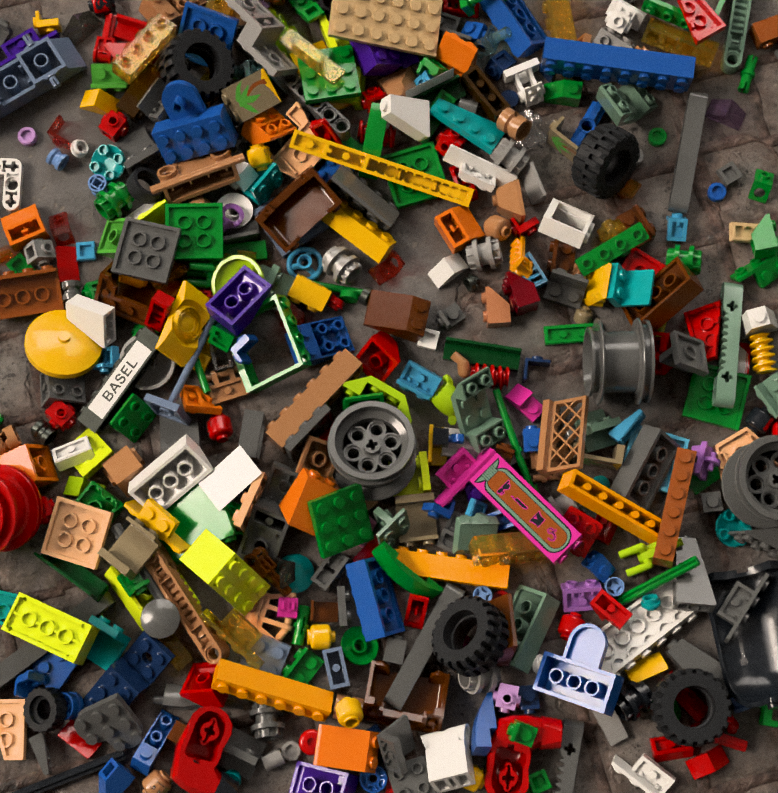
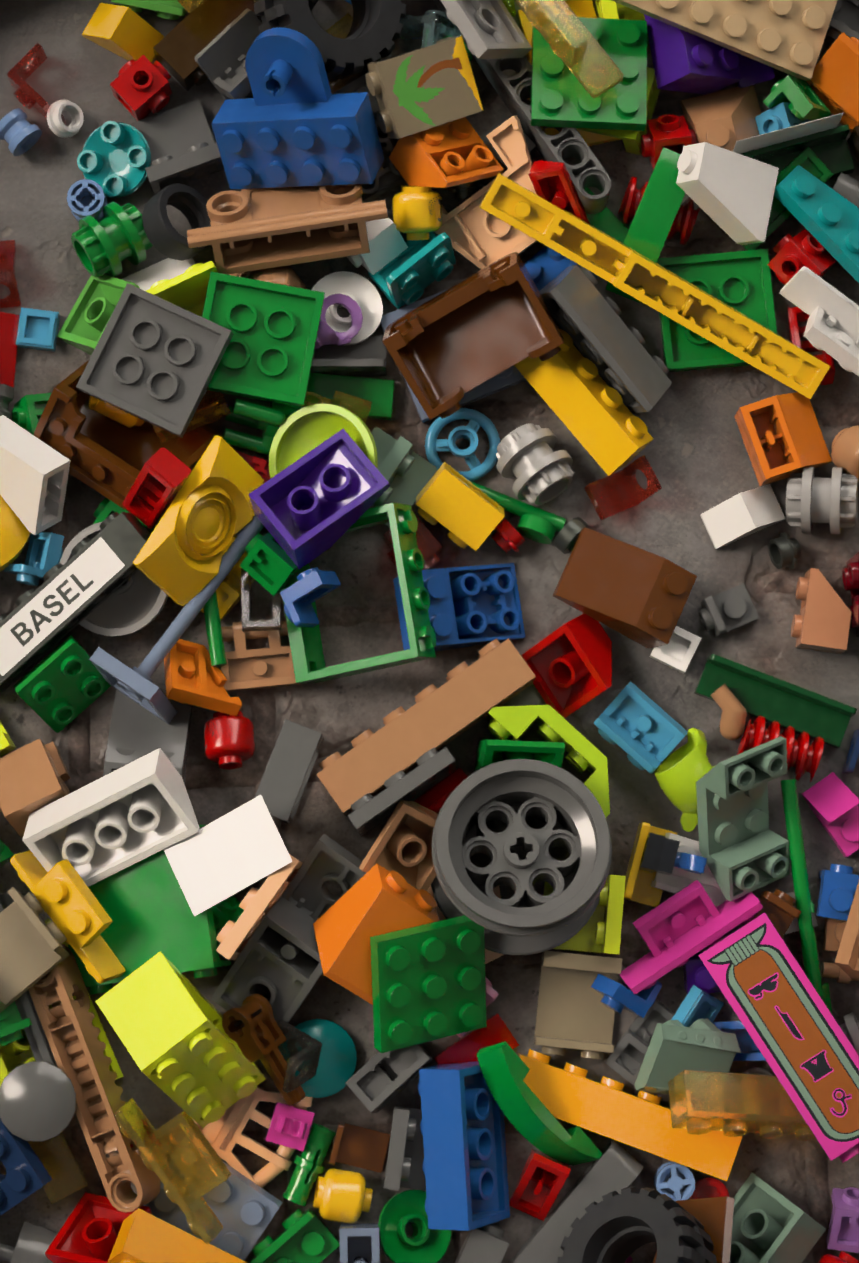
camera: 10 degrees right, 5 degrees up
sand green bracket [373,506,410,547] -> none

